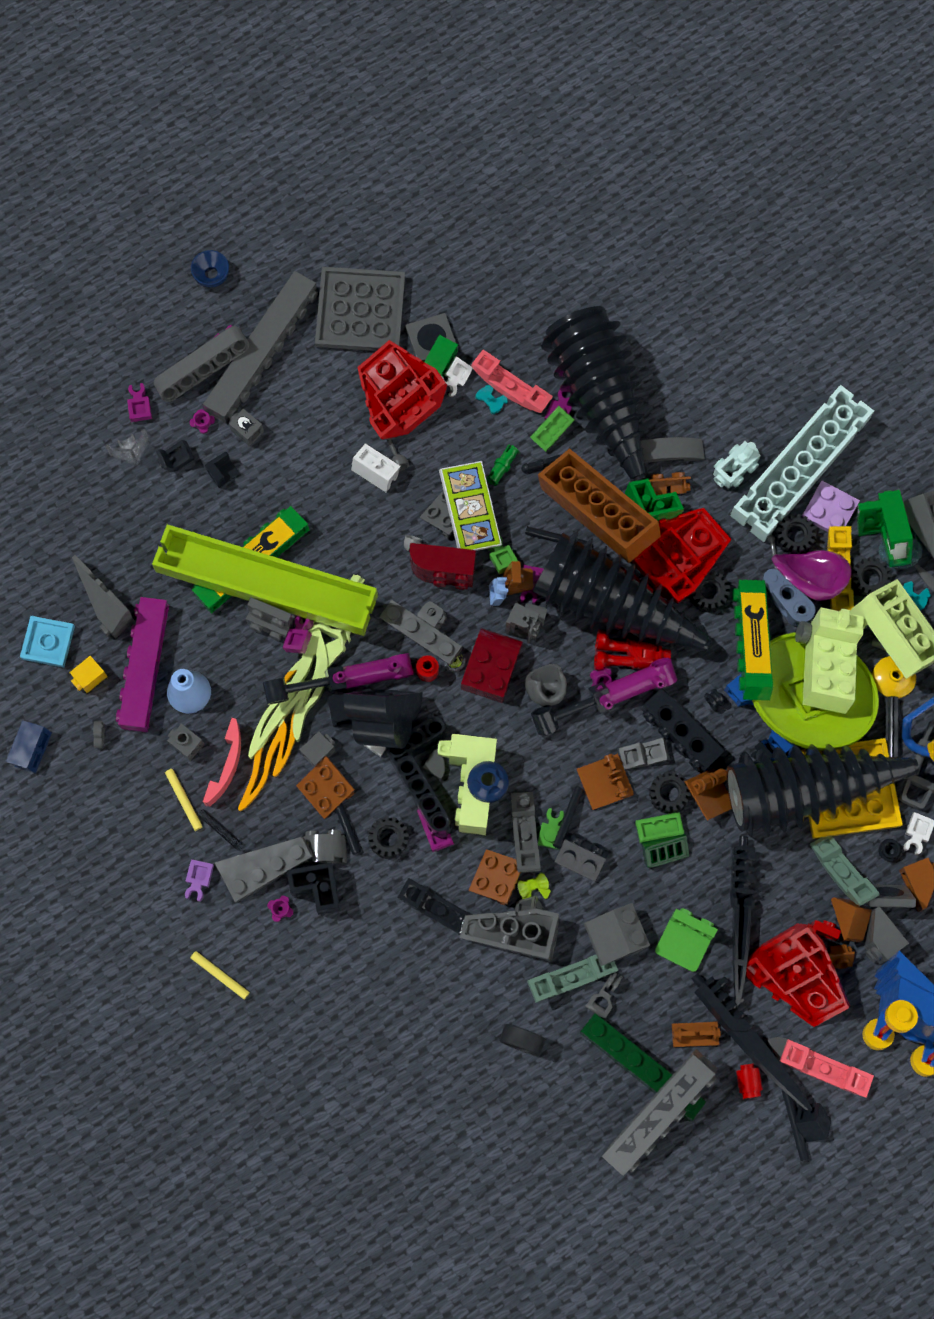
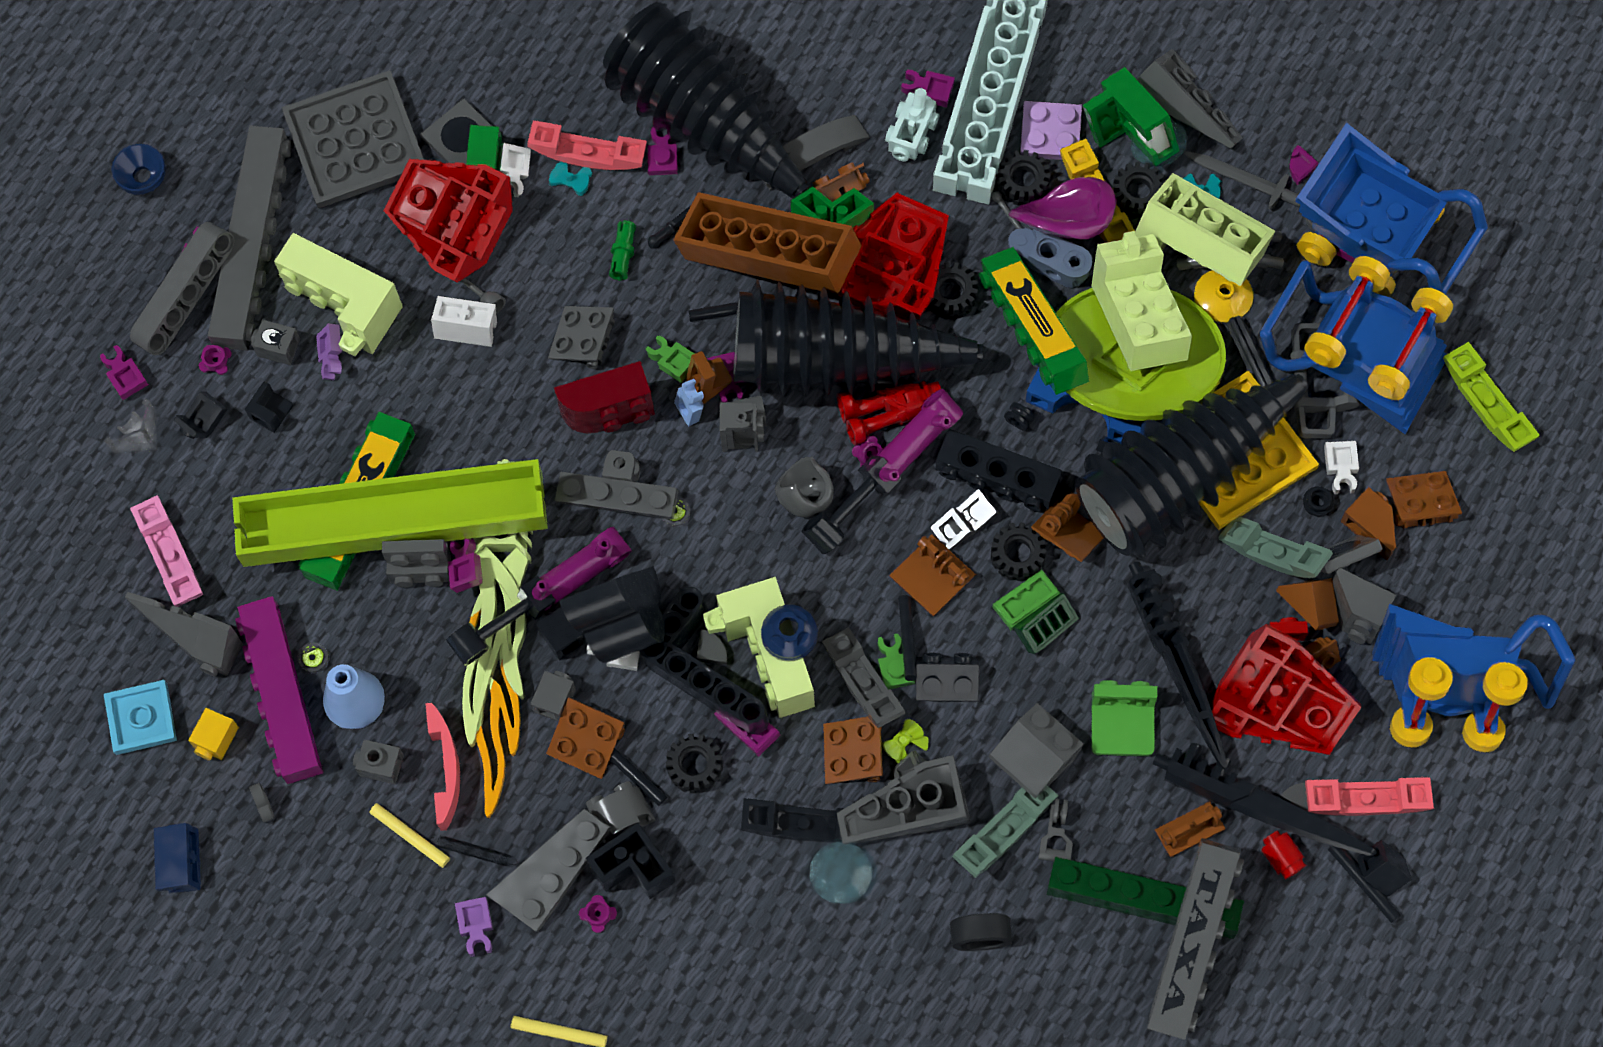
camera: 20 degrees left, 5 degrees down
light grey hinge [404,535,422,551] -> none
red brick [416,655,439,682] -> none
tile [439,461,502,551] -> none
dark red brick [461,628,523,703] -> none
bright green plate [530,405,574,452] -> none
dark grey tile [795,621,812,644] -> none
none -> bright pink slope [130,495,204,607]
none -> yellowish green hinge [274,233,403,356]
none -> tile [298,642,330,675]
none -> medium lavender plate [316,323,342,380]
none -> clear light blue dish [810,842,872,904]
none -> magenta plate [901,70,955,108]

